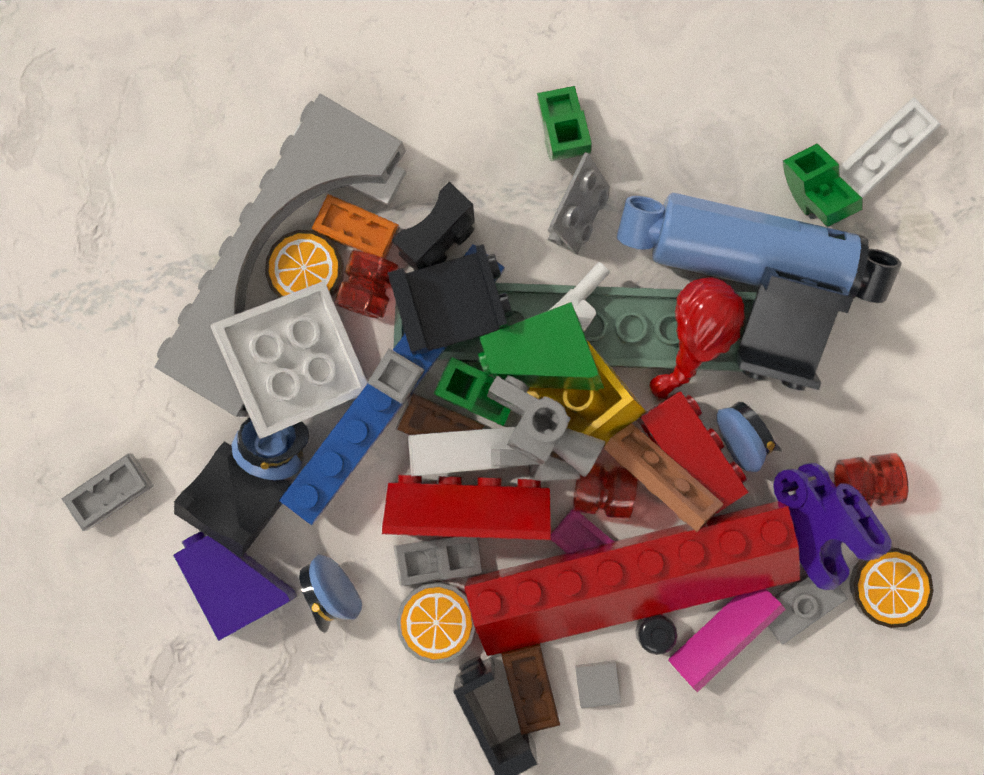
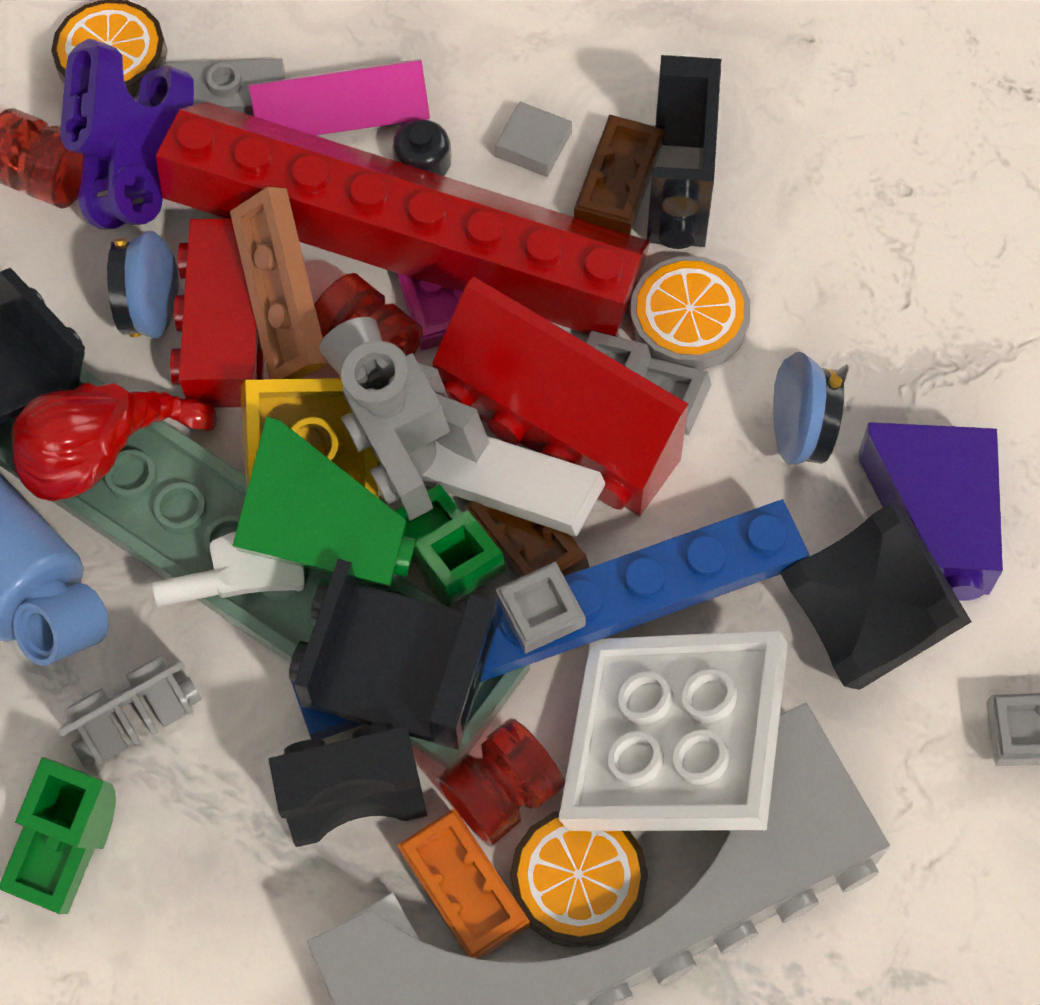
camera: 150 degrees left, 20 degrees down
medium blue piece [231,417,309,480] -> none

